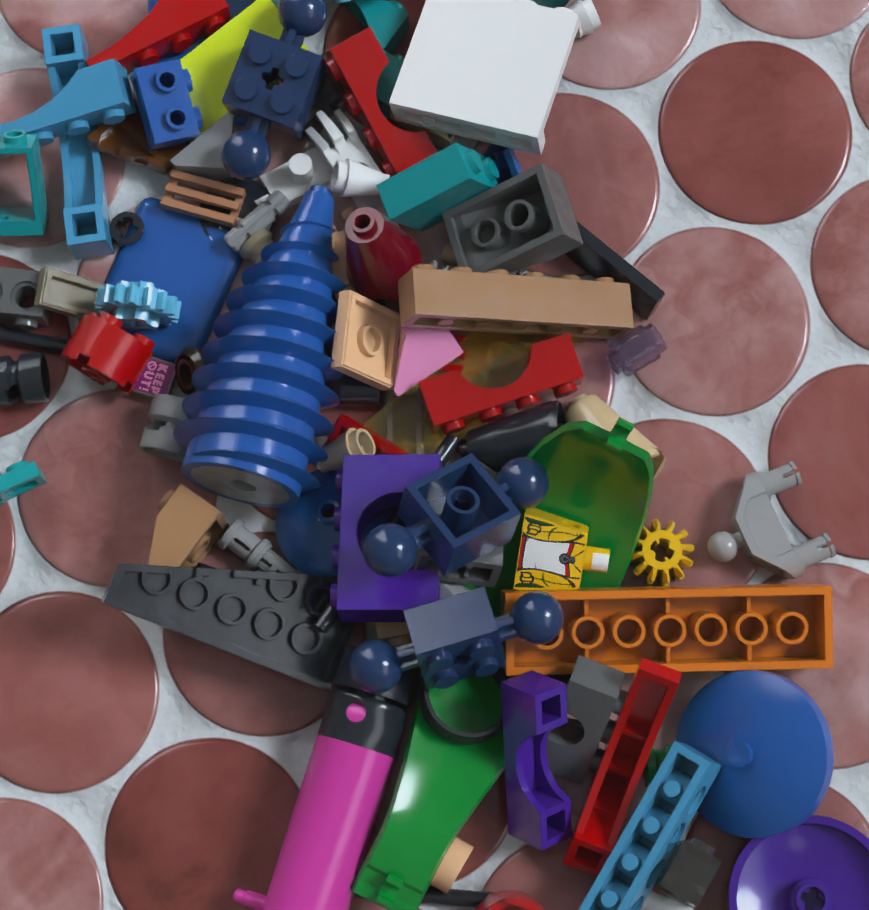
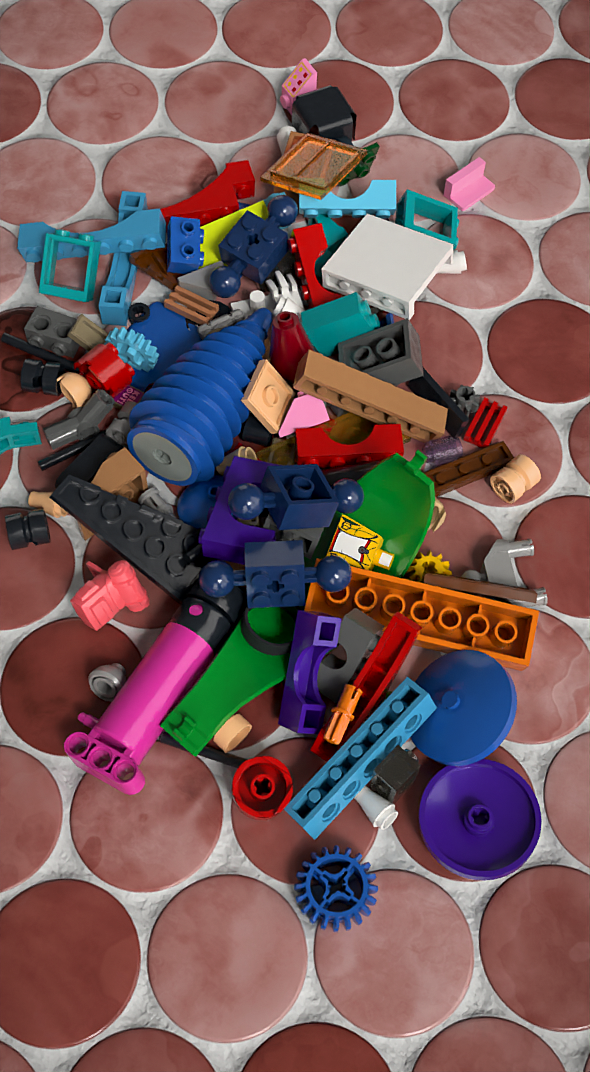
camera: 10 degrees right, 15 degrees down
none -> black wheel [5,508,51,550]
none -> light nougat cone [28,491,68,518]
none -> black bar [37,428,108,471]
none -> dark grey piece [43,389,115,450]
none -> black beam [55,433,124,488]
none -> light nougat hair [57,372,92,409]
none -> coral piece [70,560,150,631]
none -> light grey brick [88,663,126,702]
none -> orange axle [324,684,363,745]
none -> reddish brown tile [421,571,538,603]
none -> reddish brown tile [424,441,514,497]
none -> dark grey gear [450,385,481,417]
none -> red tile [463,397,508,448]
none -> light nougat wheel [490,454,541,504]

